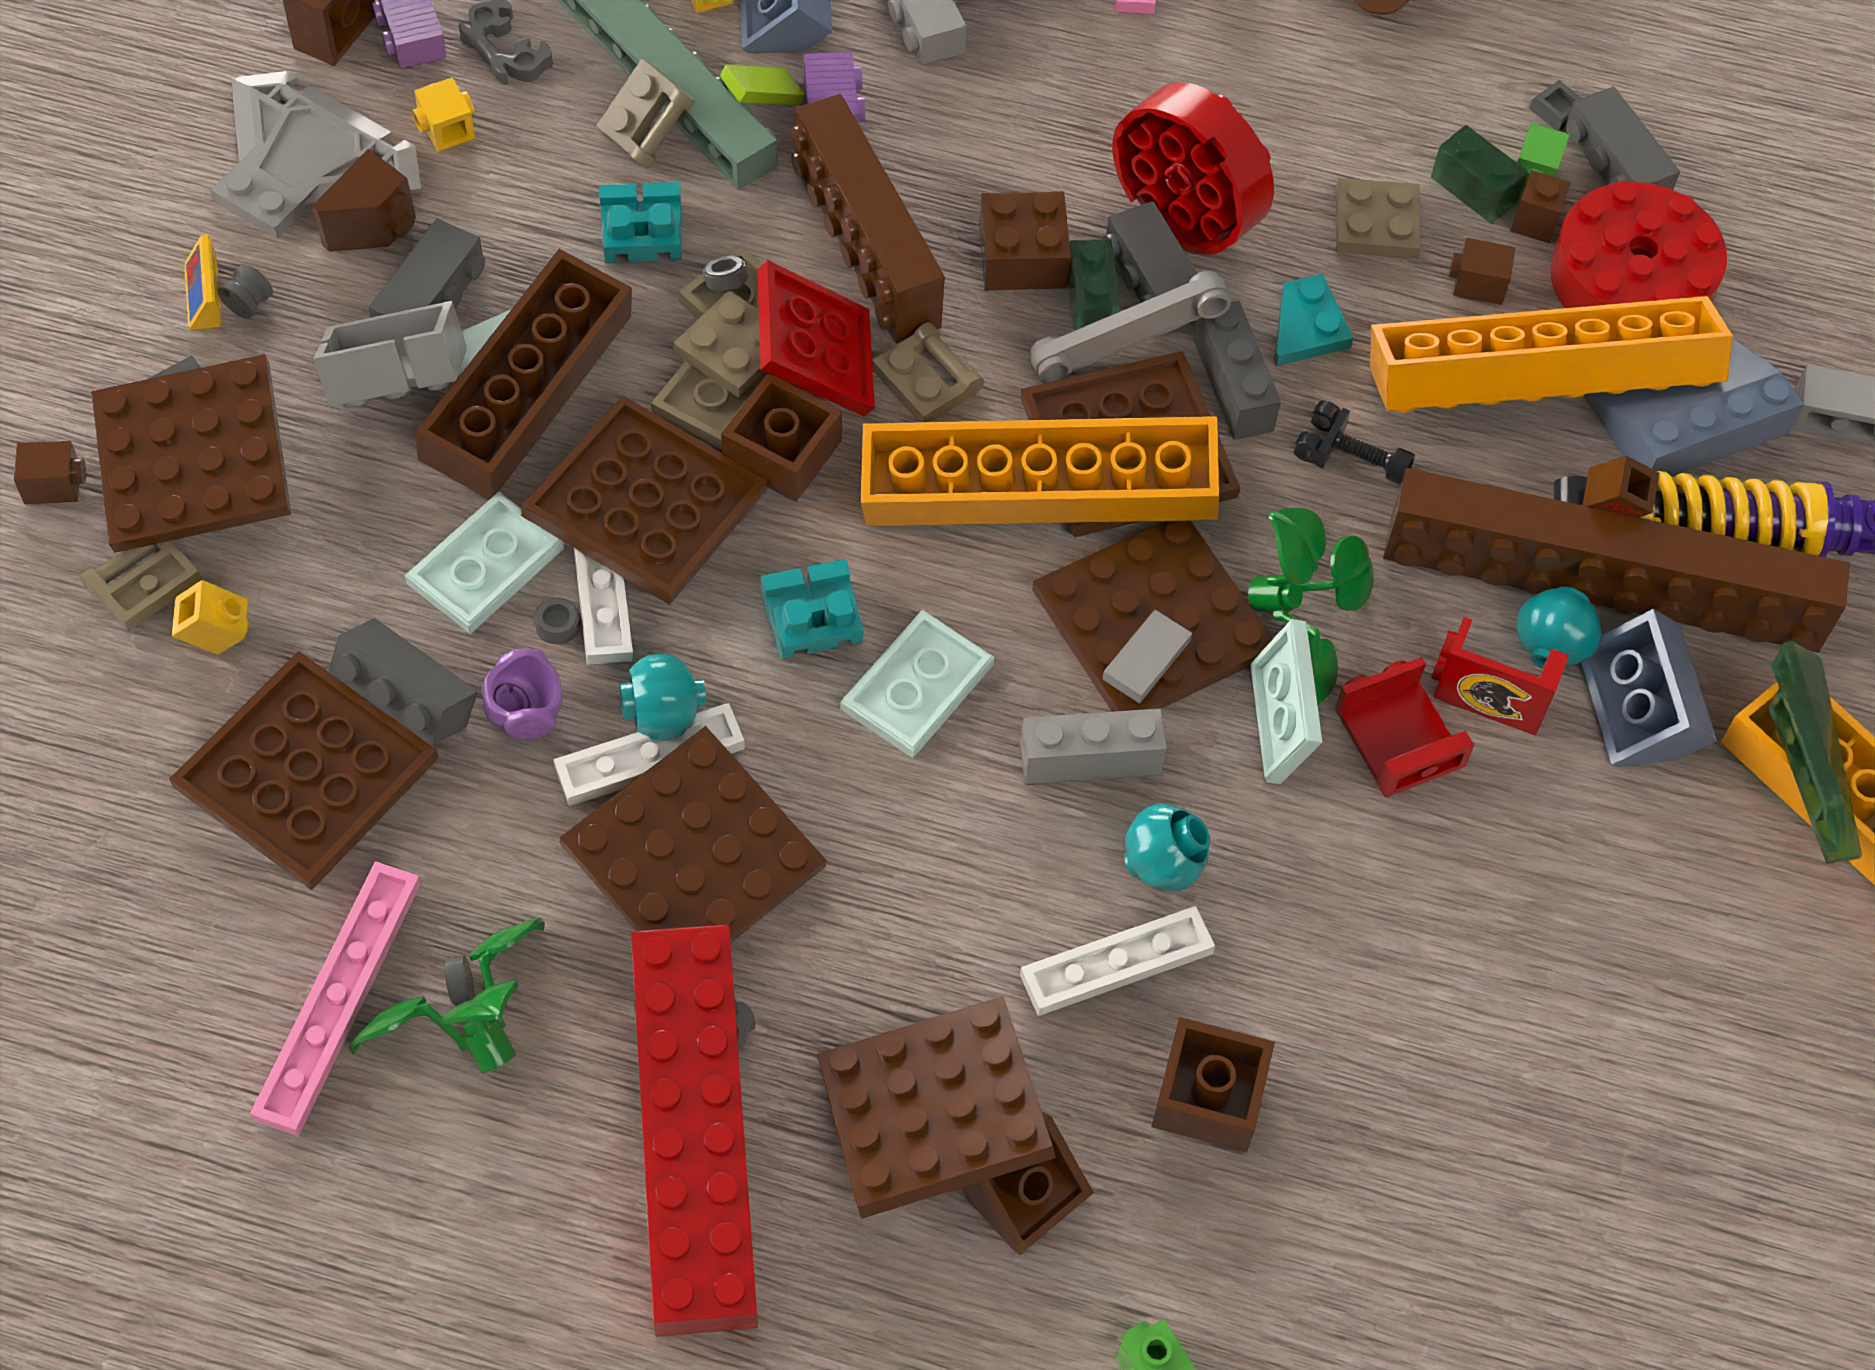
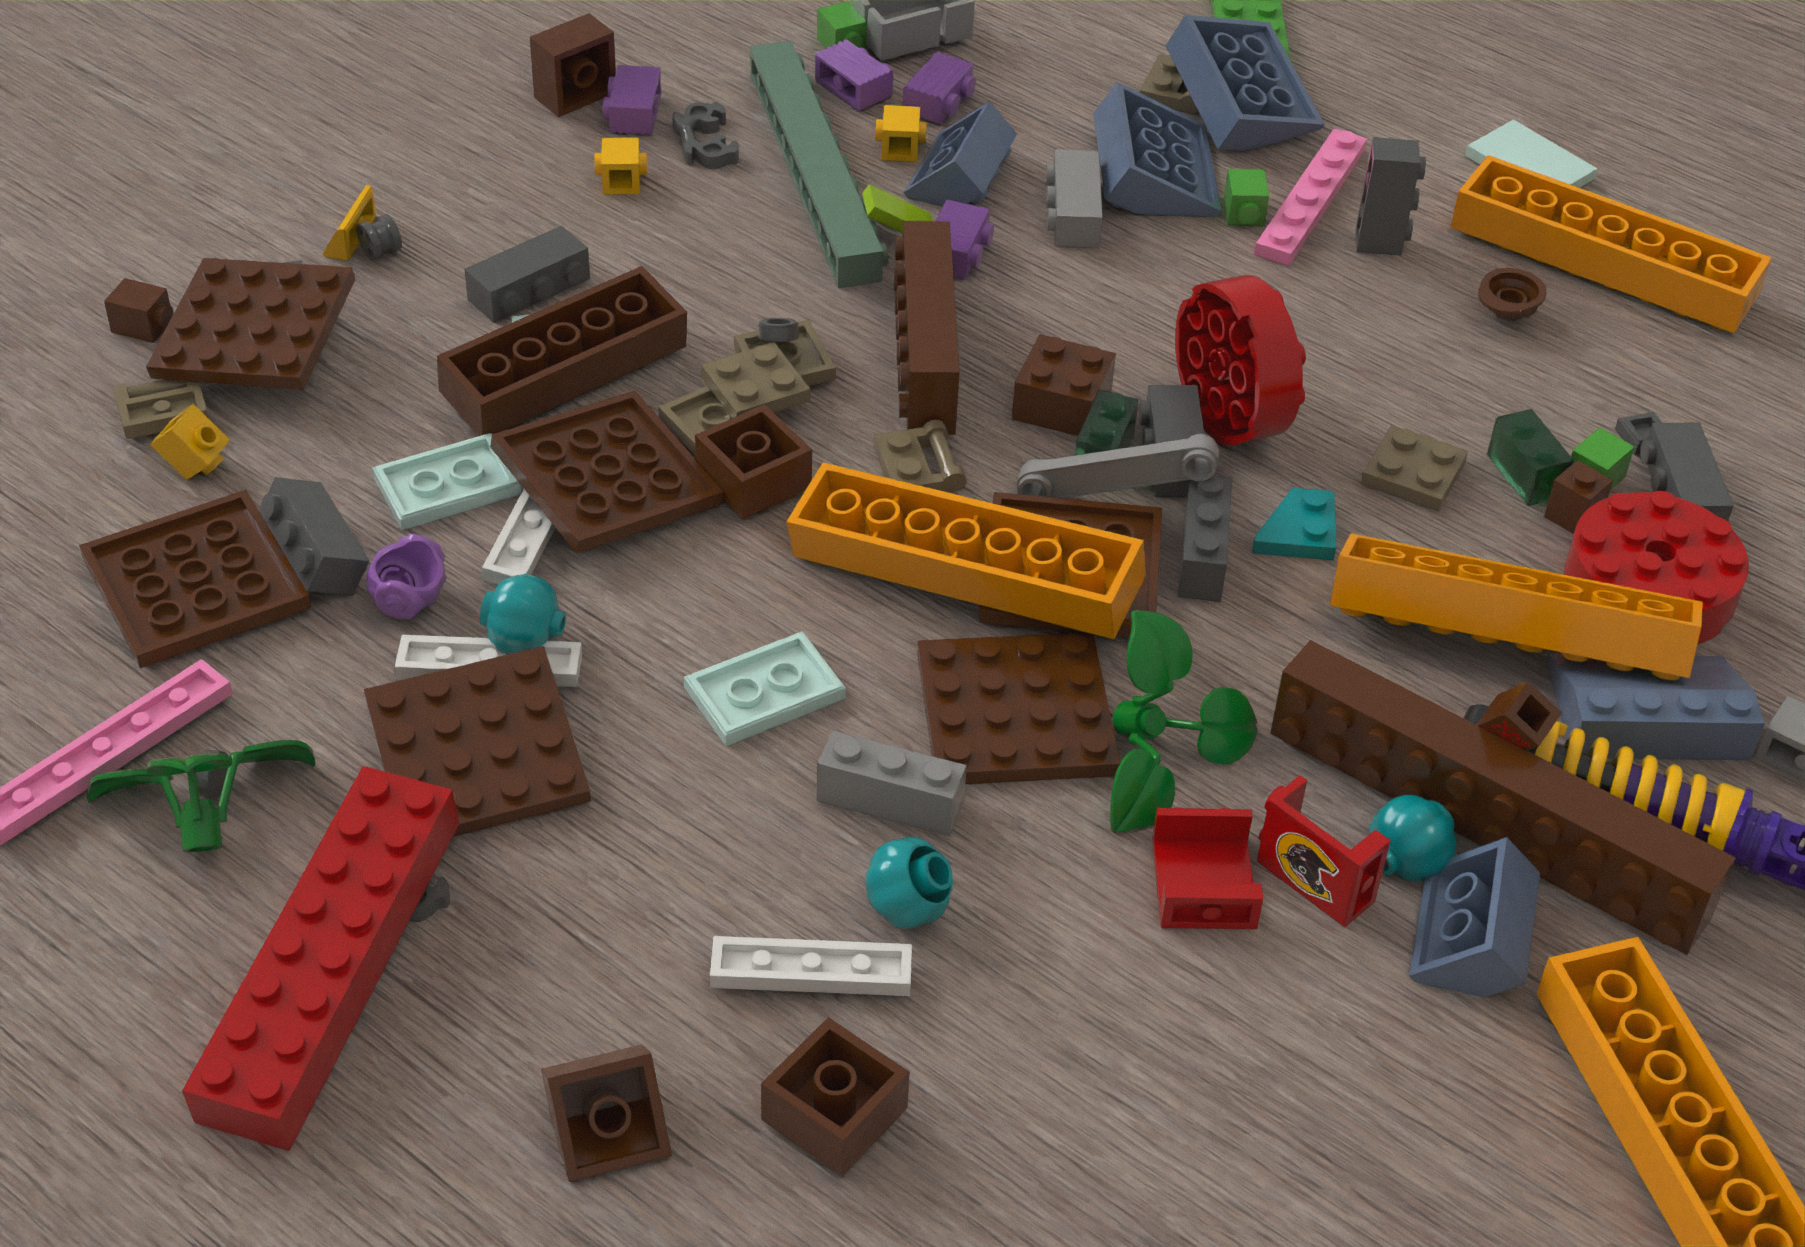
camera: 25 degrees right, 15 degrees down
light grey plate [210,71,422,238] -> none
reddish brown slope [311,149,416,252] -> none
light grey piece [313,301,467,408] -> none
dark grey tile [534,598,580,644] -> none
plate [596,58,696,168] -> none
teal hips [599,182,682,263] -> none
red plate [757,260,875,417] -> none
teal hips [761,559,864,659] -> none
reddish brown plate [817,996,1056,1219] -> none
light grey tile [1102,610,1192,703] -> none
light aqua tile [1250,619,1323,784] -> none
black bar [1293,400,1416,485] -> none
reddish brown brick [1448,238,1516,305] -> none
clear green wedge [1768,641,1862,864] -> none

